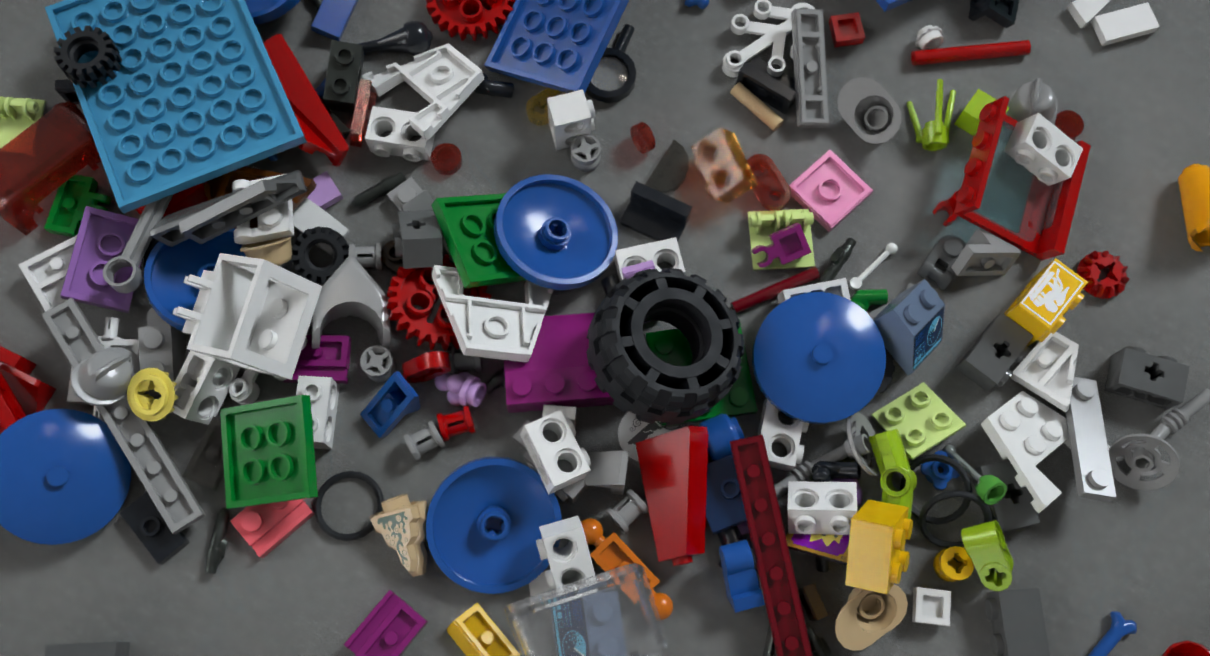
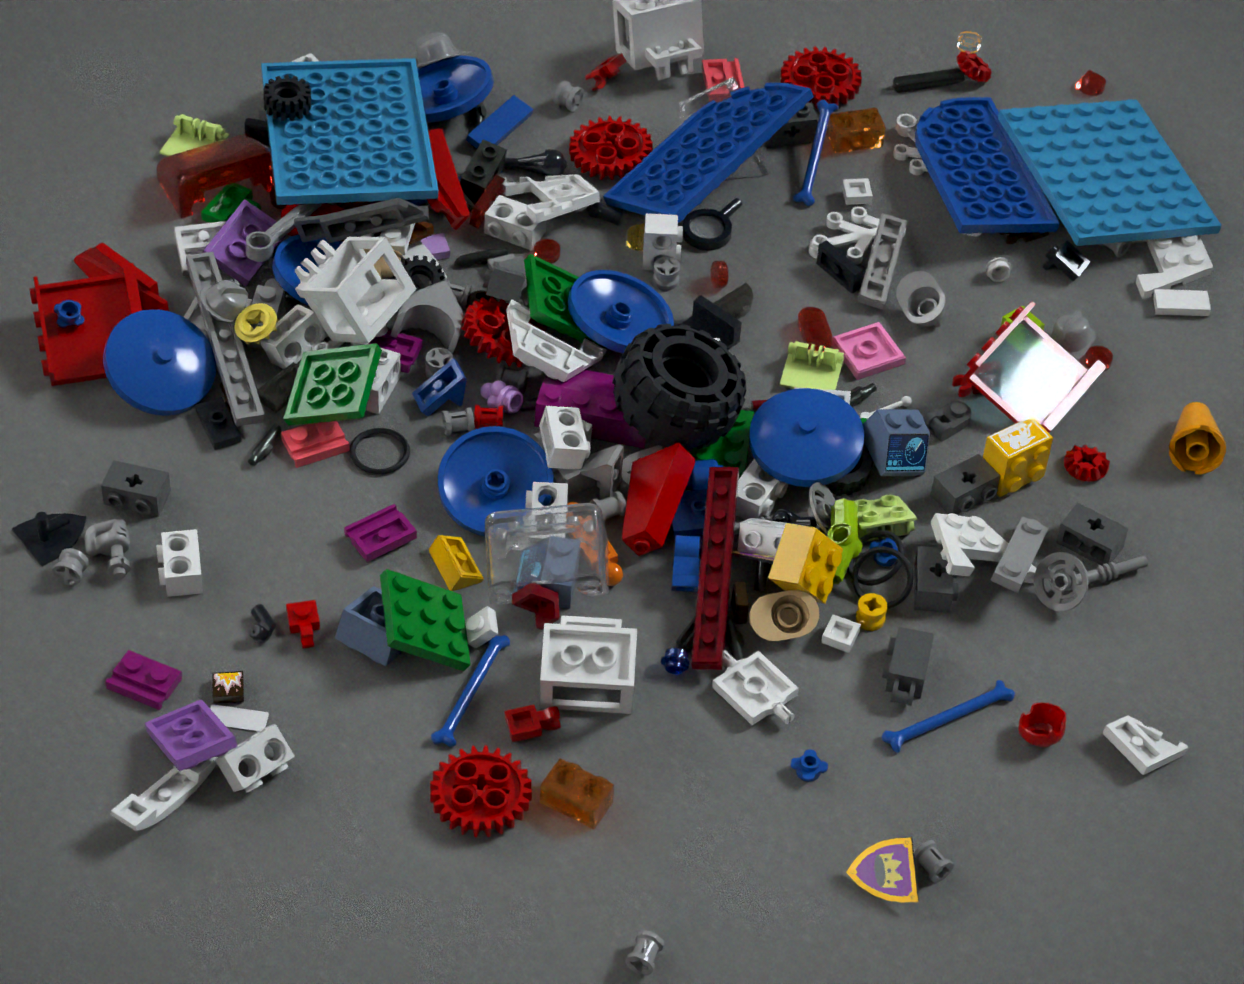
camera: 15 degrees right, 25 degrees down
tan rock [369,494,428,577] -> none
red beam [402,351,451,383] -> none
clear orange brick [691,128,758,203] -> none
tan piece [730,82,784,132] -> none
magenta plate [752,223,811,268] -> none
red plate [828,12,866,48] -> none
lime plant [907,79,956,151] -> none
red piece [911,40,1031,66] -> none
bright green hinge [943,445,1007,505] -> none
light grey slope [951,229,1021,276] -> none
lime piece [961,520,1014,591] -> none
white brick [1004,113,1083,186] -> none
white wing [1011,332,1079,412] -> none

